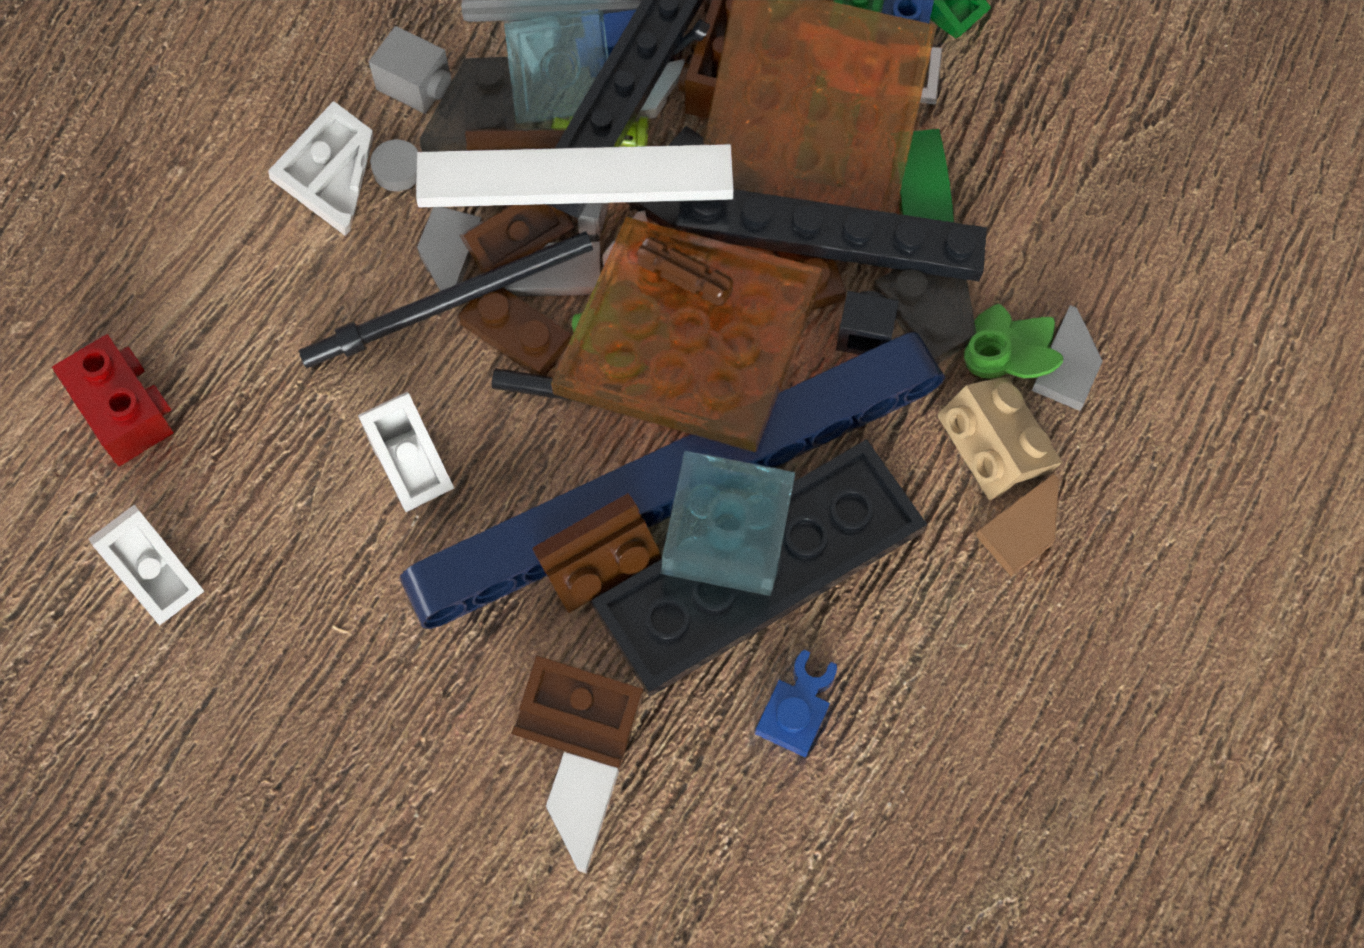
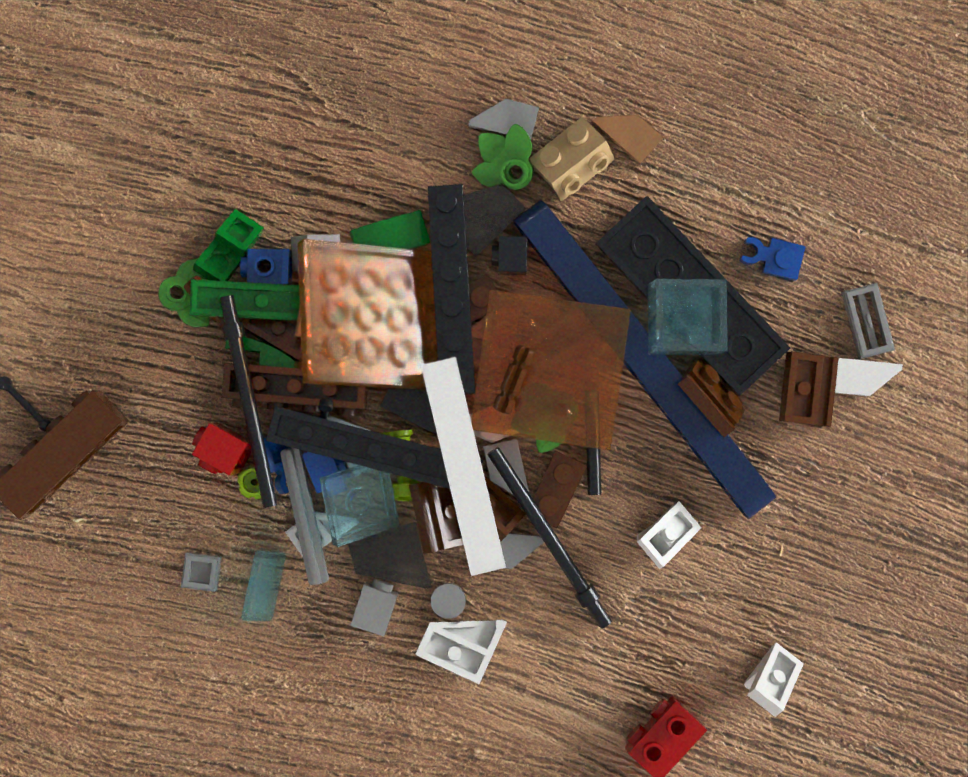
camera: 100 degrees left, 20 degrees up
none -> light grey tile [841,283,895,359]

